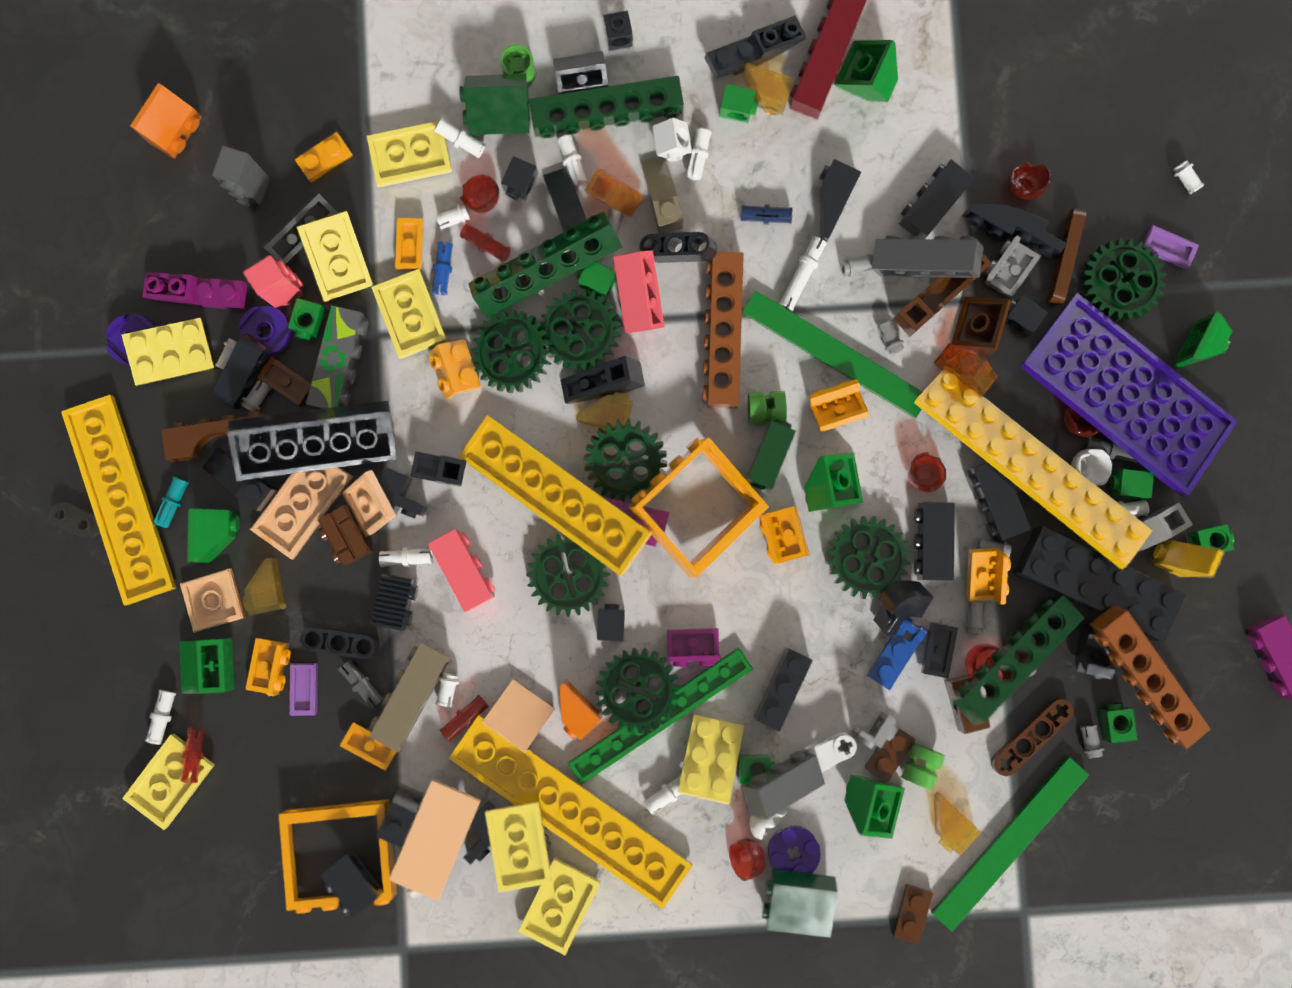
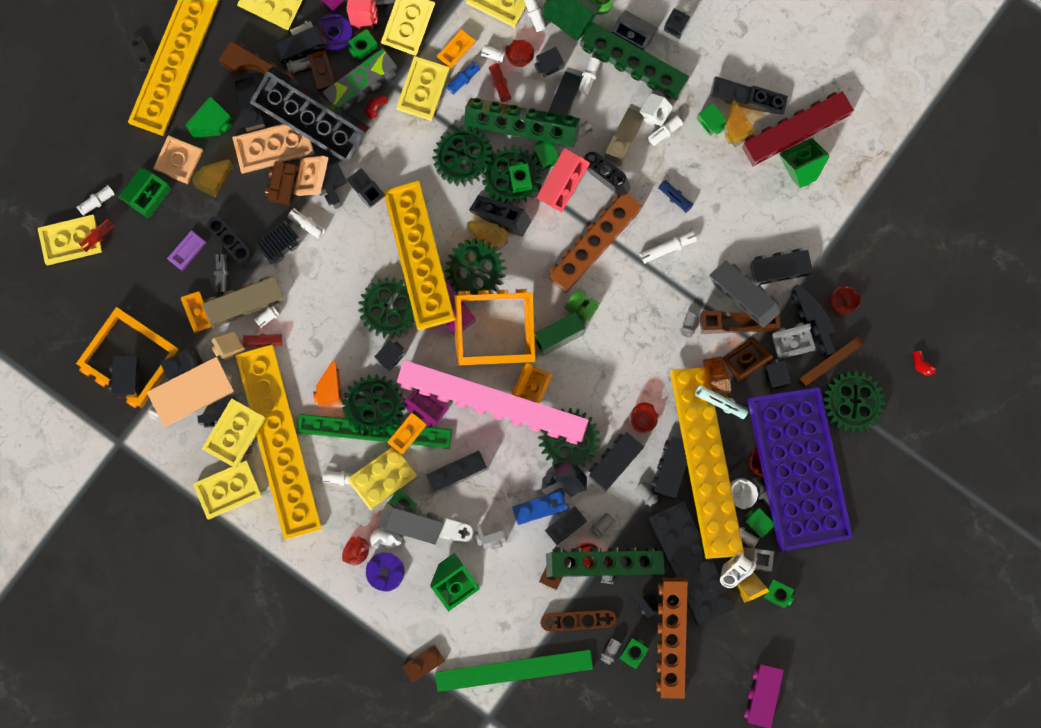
camera: 40 degrees right, 5 degrees down
teal axle [154,476,189,528] -> none
light orange bracket [245,638,291,696] -> none
coral brick [428,529,496,612] -> none
light orange bracket [429,339,481,399] -> none
light nougat tile [482,679,555,753] -> none
clear orange slope [584,168,644,217] -> none
green tile [742,291,923,418] -> none
brick [762,869,838,937] -> none
green slope [804,453,864,512] -> none
light orange bracket [809,379,869,433] -> none
black slope [819,159,861,243] -> none
light grey pin [840,254,873,277] -> none
reddish brown plate [865,726,916,783] -> none
bright green wheel [901,743,946,790] -> none
clear yellow slope [934,791,982,855] -> none
light orange bracket [966,548,1011,605] -> none
medium lavender tile [1142,225,1199,270] -> none
green slope [1172,312,1233,368] -> none
white pin [1173,160,1204,195] -> none
none -> tan slope [211,332,246,362]
none -> red arm [365,94,388,119]
none -> light orange plate [387,413,427,455]
none -> bright pink brick [397,360,589,444]
none -> green brick [509,162,532,193]
none -> light aqua pin [695,385,748,419]
none -> white piece [720,551,756,588]
none -> red arm [913,351,936,376]

